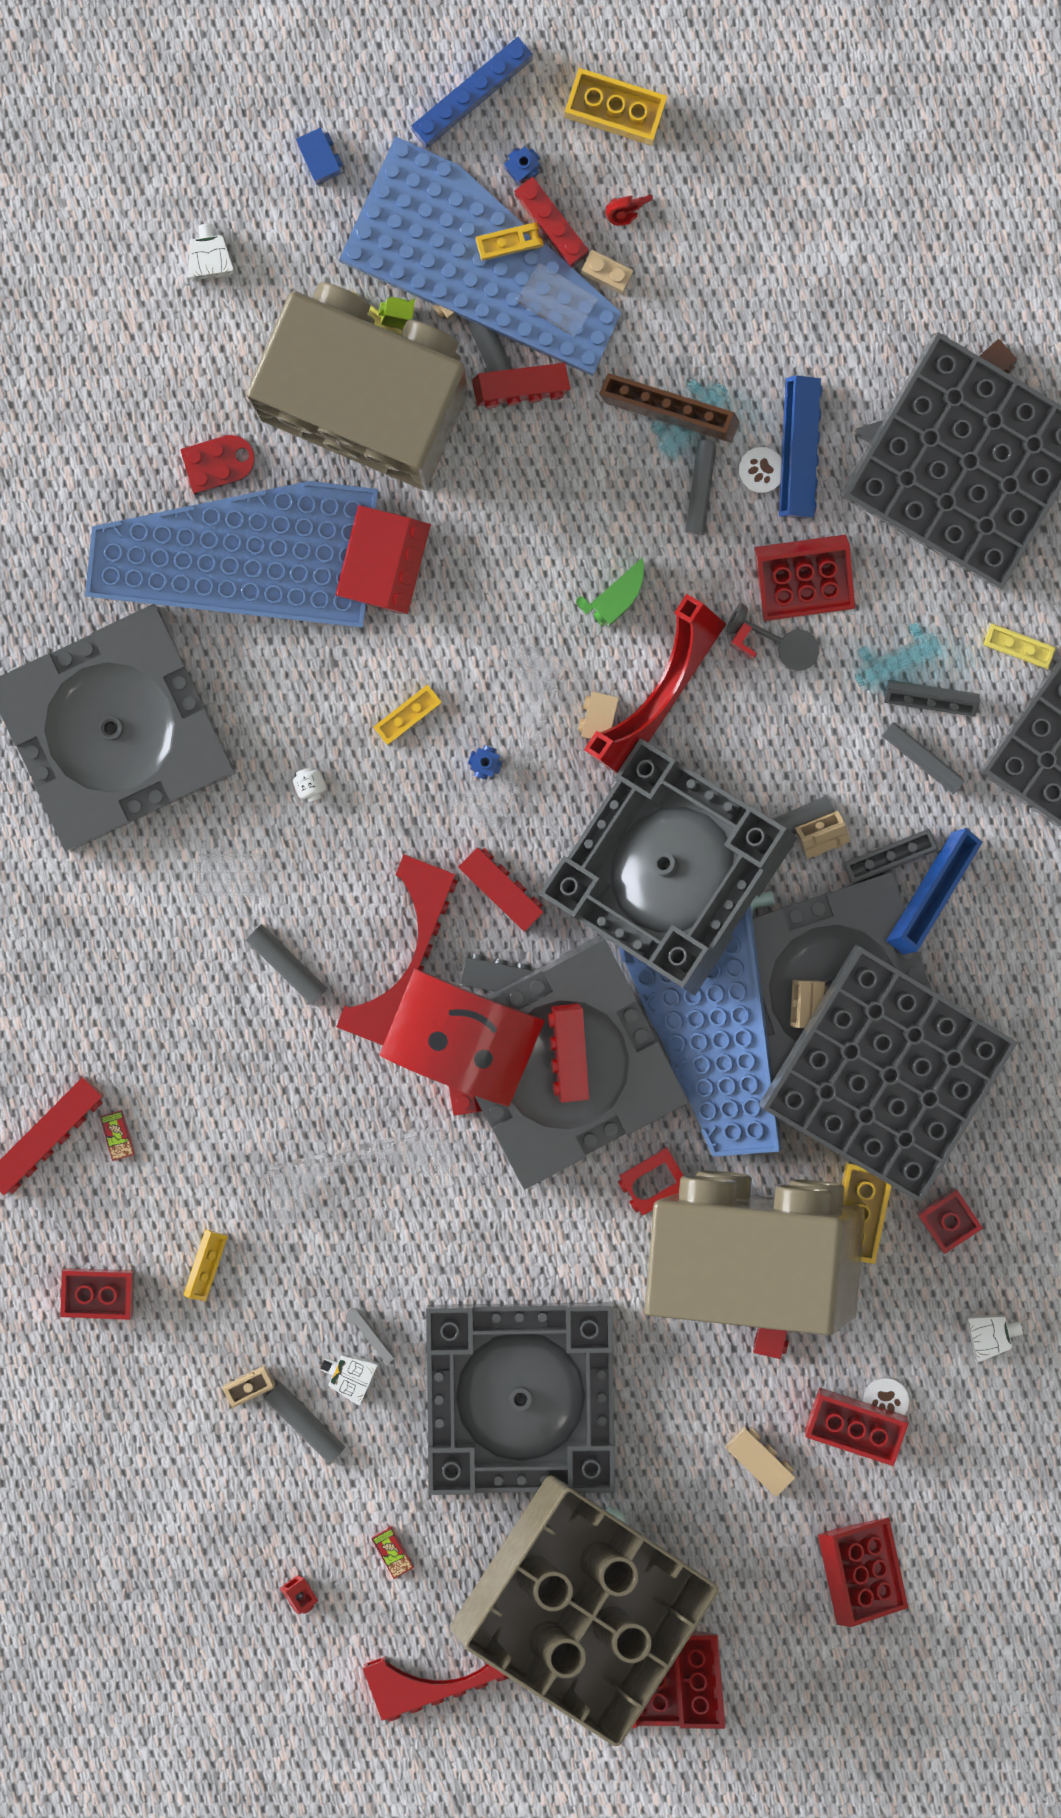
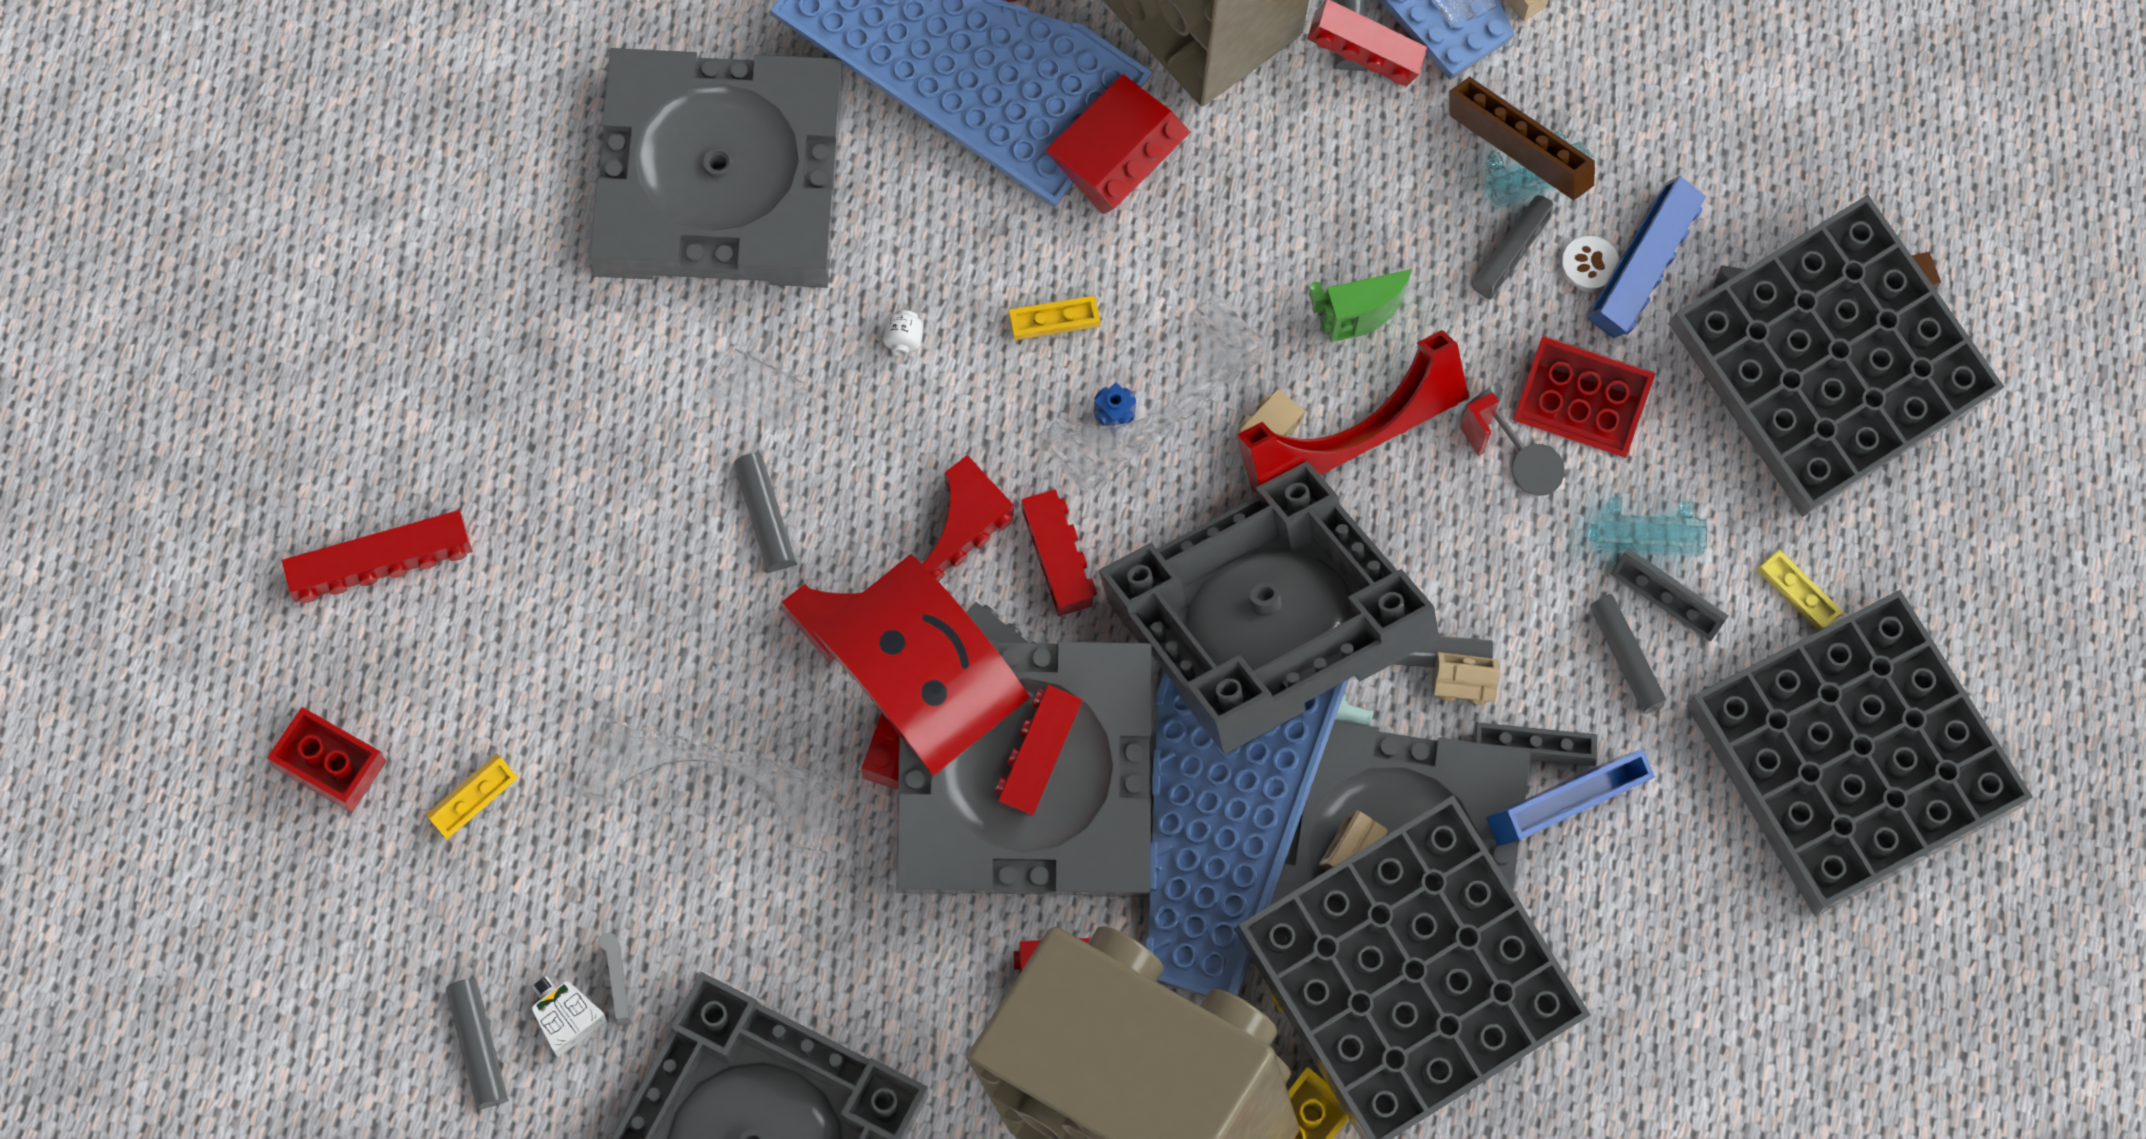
camera: 25 degrees right, 20 degrees down
tile [100,1110,135,1161] -> none
tan brick [222,1364,276,1408] -> none

